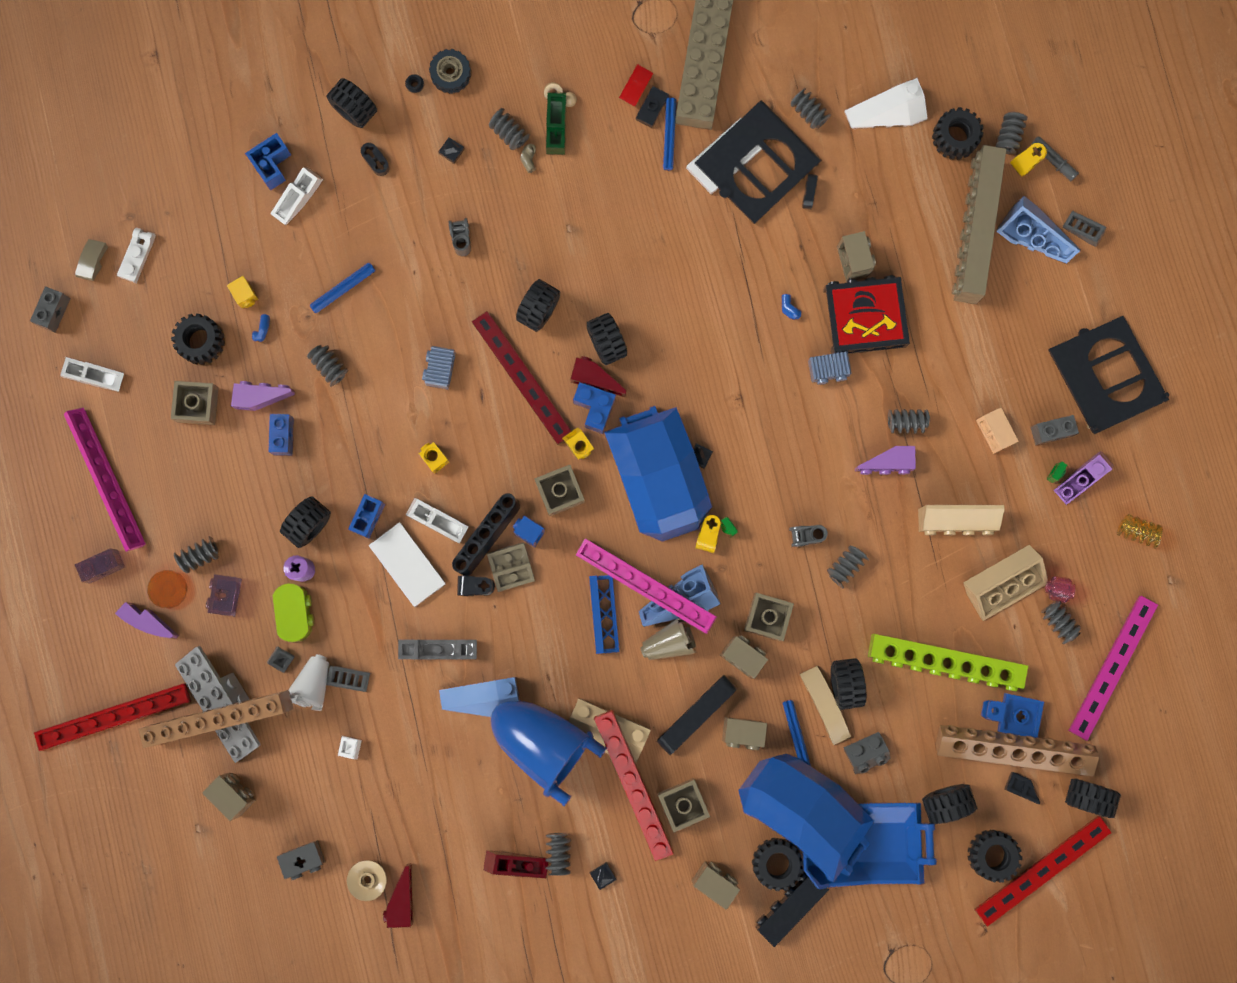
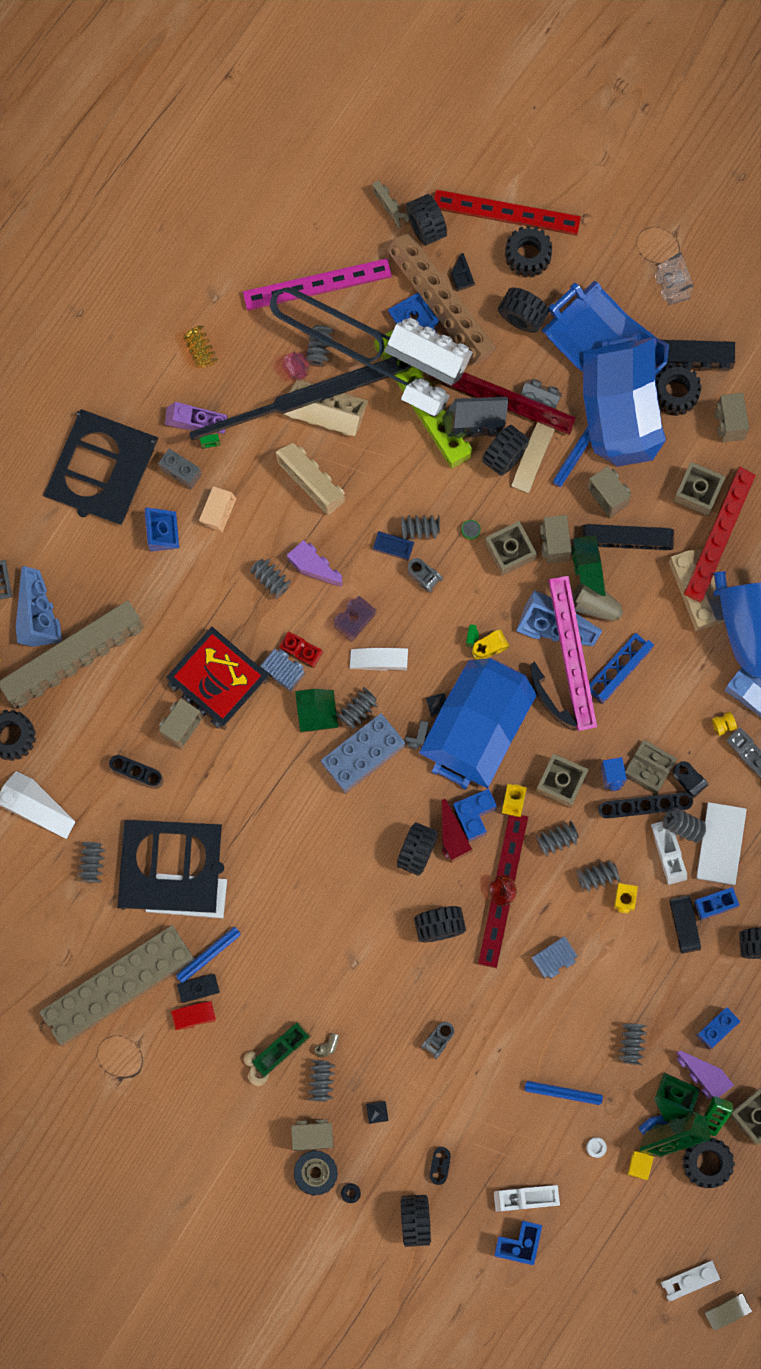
camera: 125 degrees left, 5 degrees down
blue arm [782,294,802,320] -> none
black beam [802,174,818,210] -> none
none -> black beam [109,755,164,789]
none -> blue slope [144,507,179,552]
none -> black piece [189,357,411,440]
none -> piece [270,287,473,416]
none -> red slope [279,631,323,668]
none -> dark tan brick [291,1119,334,1151]
none -> dark green slope [295,689,338,733]
none -> sand blue brick [321,713,405,794]
none -> clear purple brick [334,596,377,642]
none -> dark grey piece [336,687,378,729]
none -> white slope [350,648,408,671]
none -> dark tan plate [372,180,409,228]
none -> dark blue tile [373,531,414,561]
none -> dark grey bracket [405,721,431,749]
none -> dark red tile [432,372,576,435]
none -> black slope [442,397,508,438]
none -> tile [462,520,481,540]
none -> clear red hair [489,875,517,907]
none -> black slope [531,661,577,730]
none -> dark grey piece [535,821,579,857]
none -> dark green slope [571,535,606,596]
none -> dark grey piece [577,860,620,892]
none -> white tile [586,1138,607,1158]
none -> dark green slope [639,1112,711,1158]
none -> dark green slope [654,1072,700,1123]
none -> clear slope [655,252,693,306]
none -> dark grey piece [662,808,706,843]
none -> black beam [669,895,701,954]
none -> green slope [704,1096,734,1137]
none -> yellow wheel [711,711,737,736]

